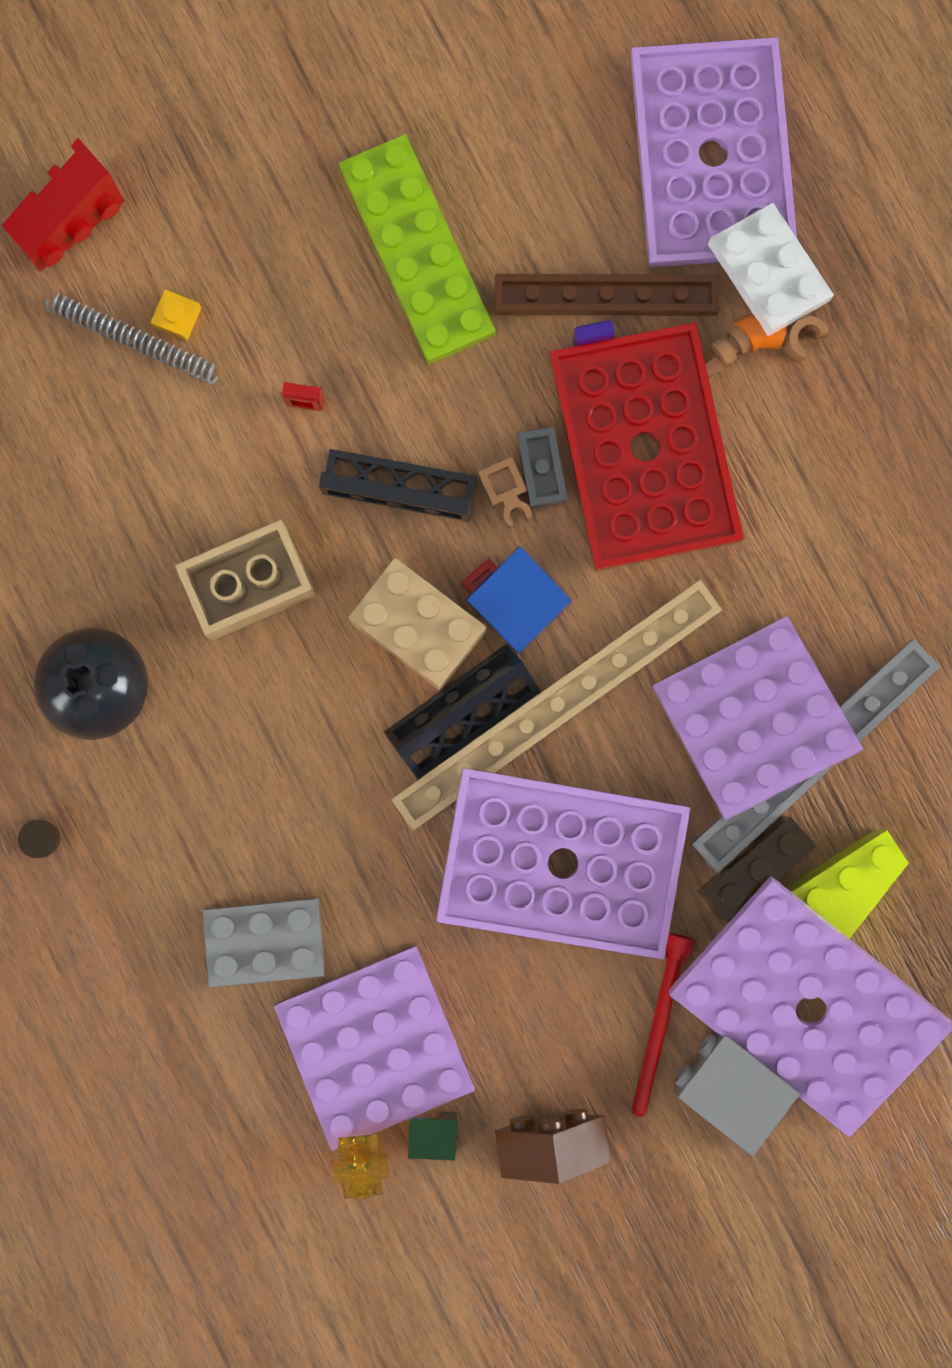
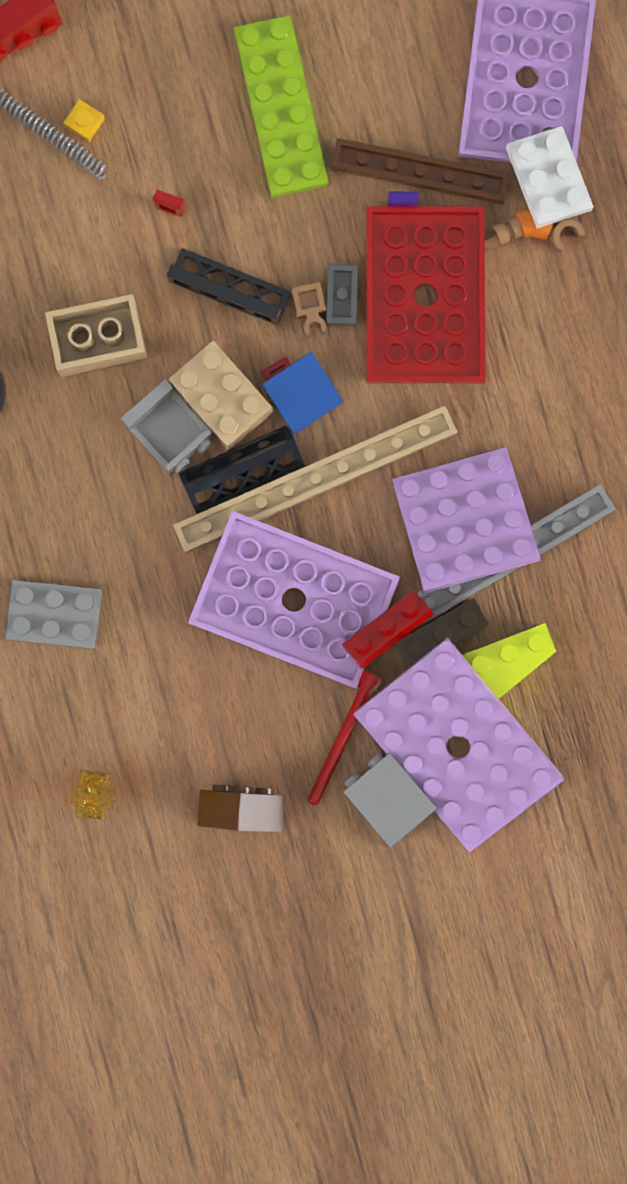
camera: 15 degrees right, 0 degrees up
lavender plate [274,945,475,1151] -> none
dark green panel [408,1112,457,1160] -> none
none -> light grey panel [121,379,214,475]
none -> red plate [342,590,433,669]

